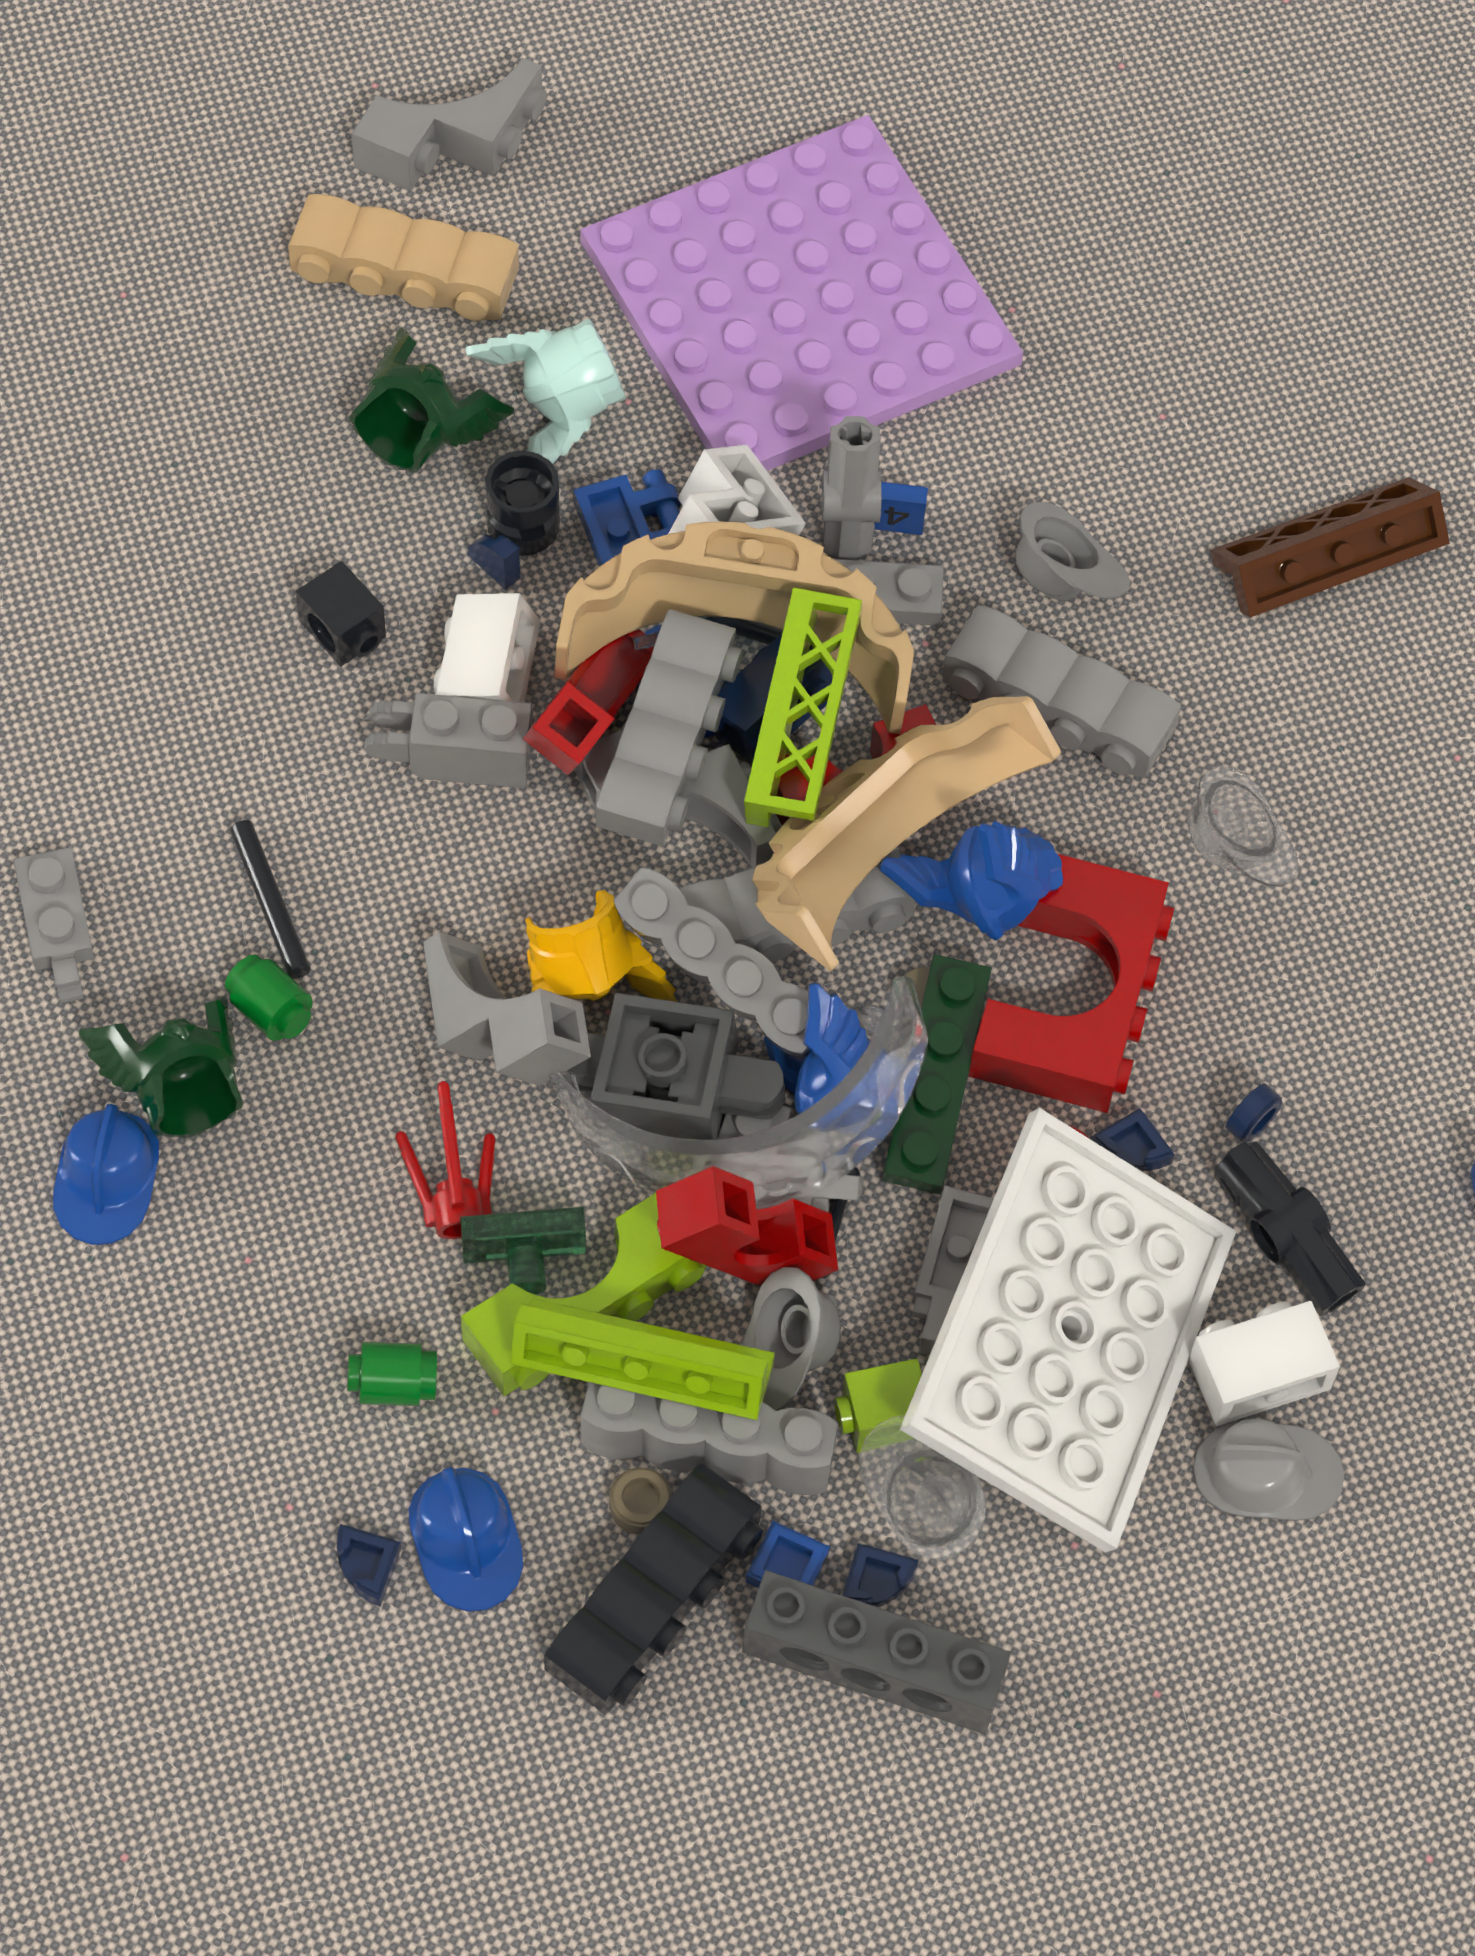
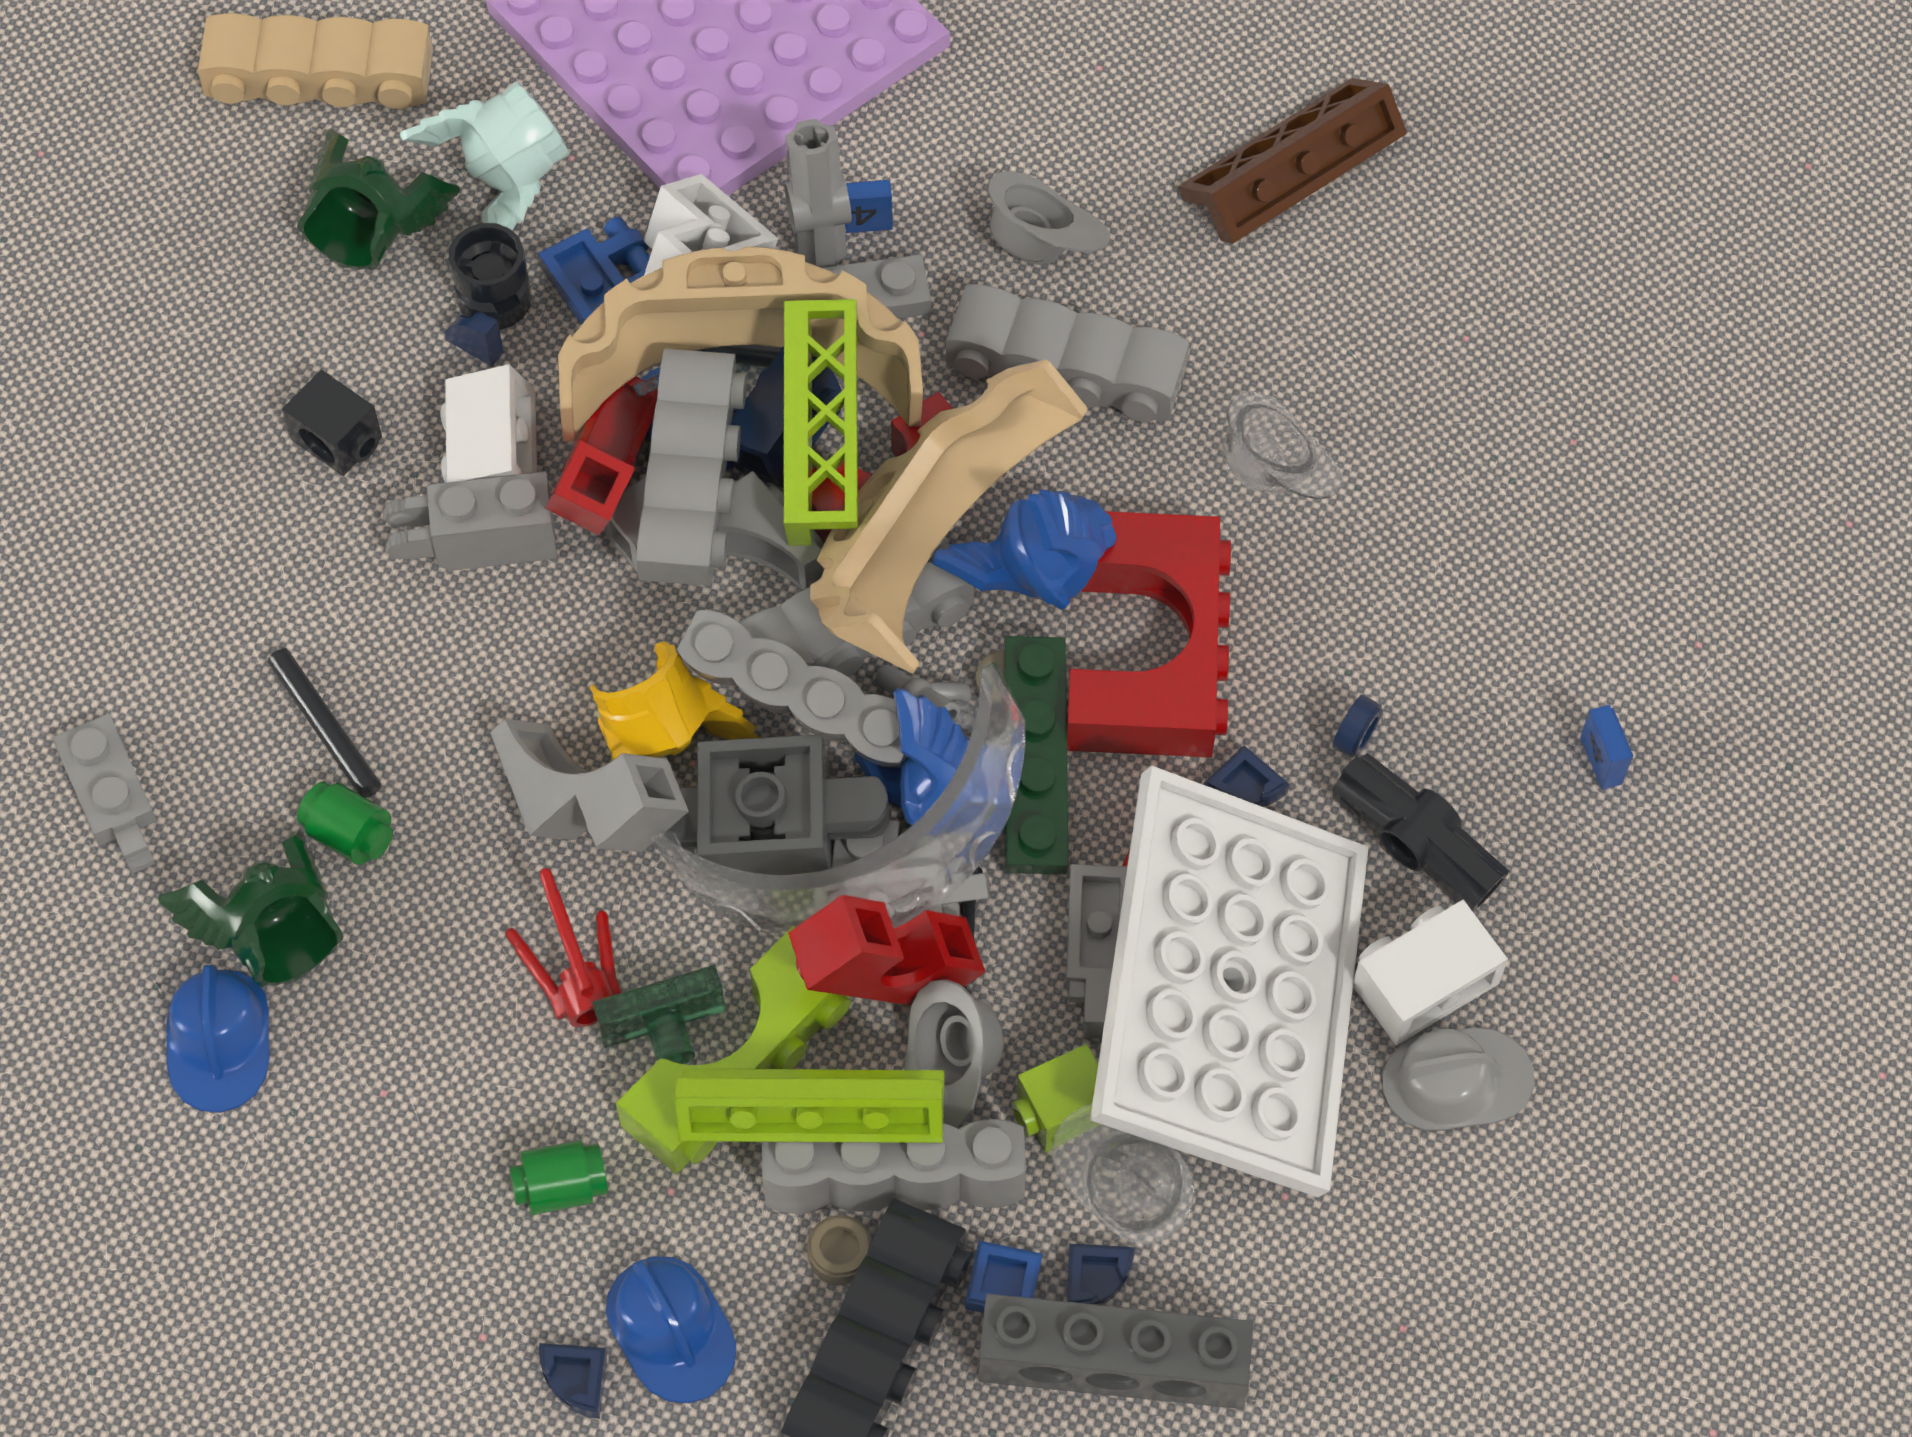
camera: 10 degrees left, 0 degrees up
none -> light grey piece [875,665,972,723]

